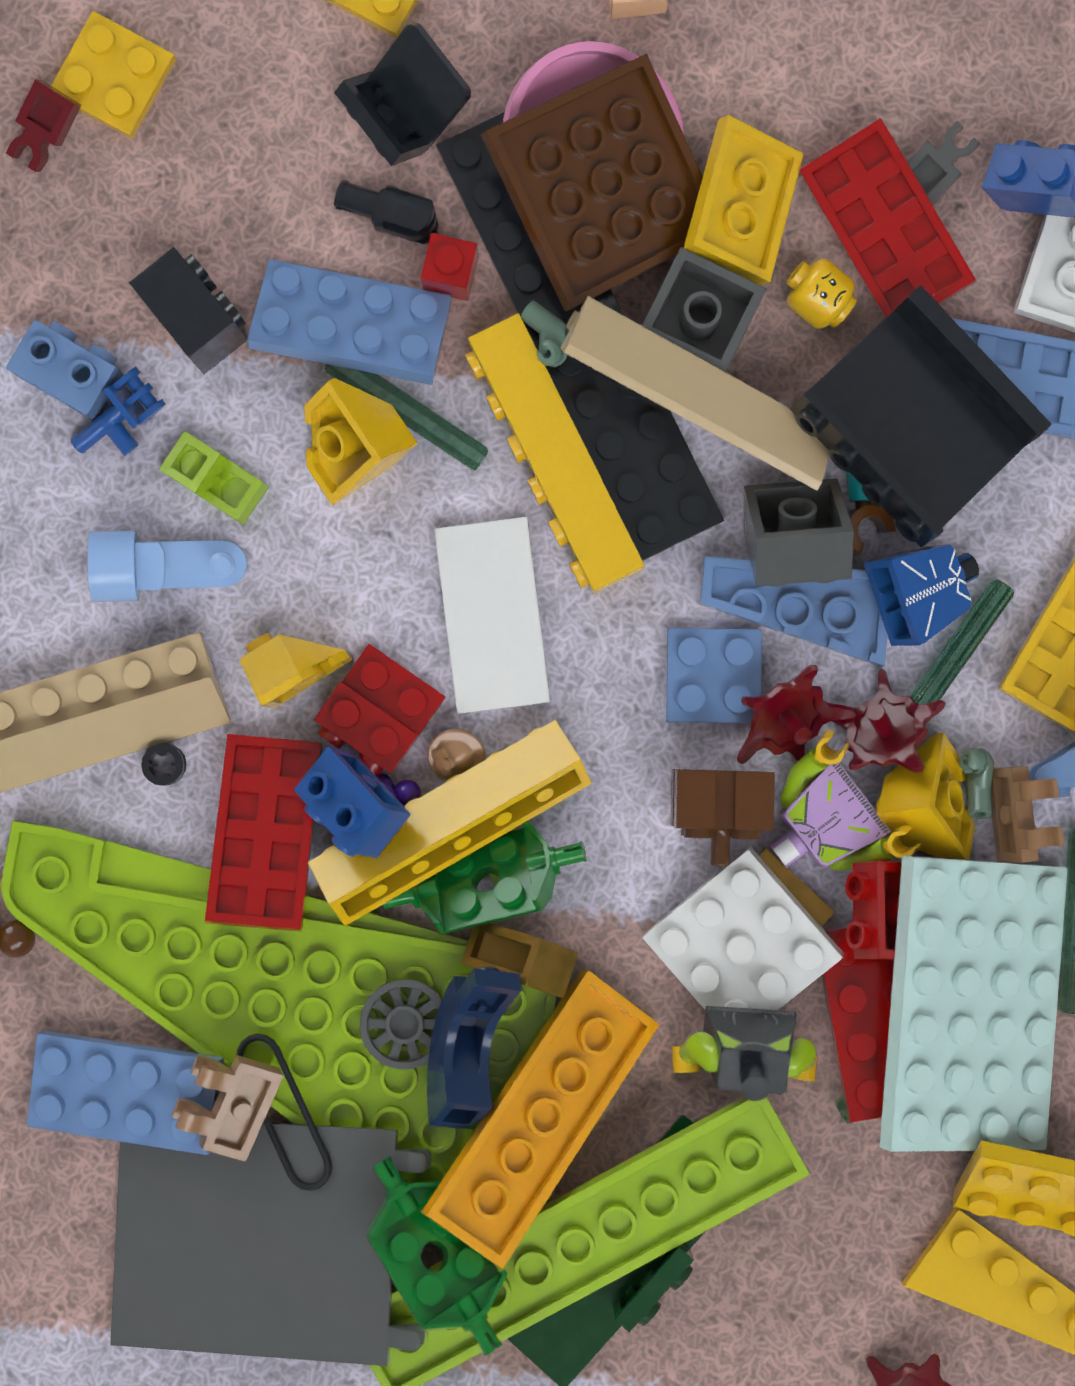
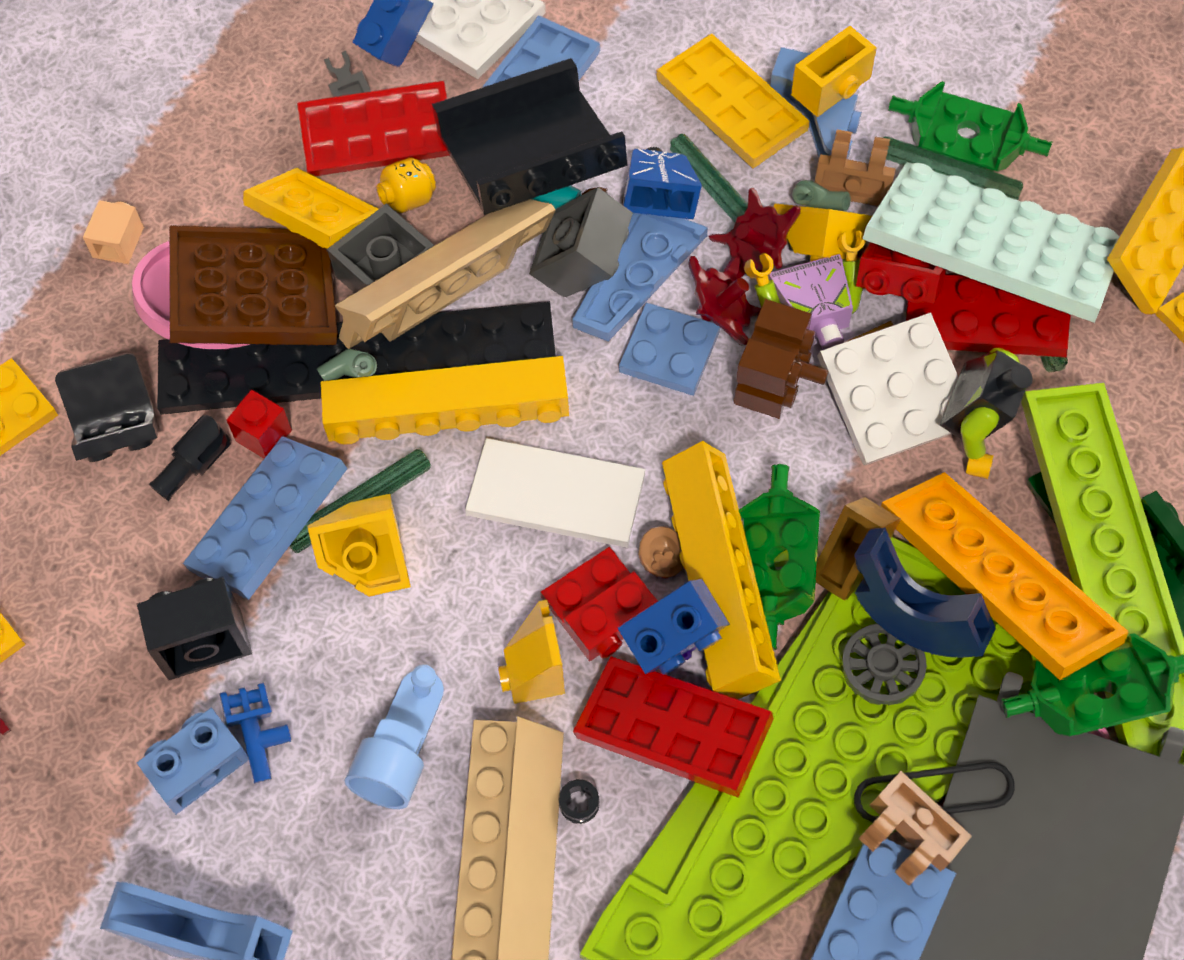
camera: 70 degrees left, 25 degrees down
lime slope [159,431,269,525] -> none

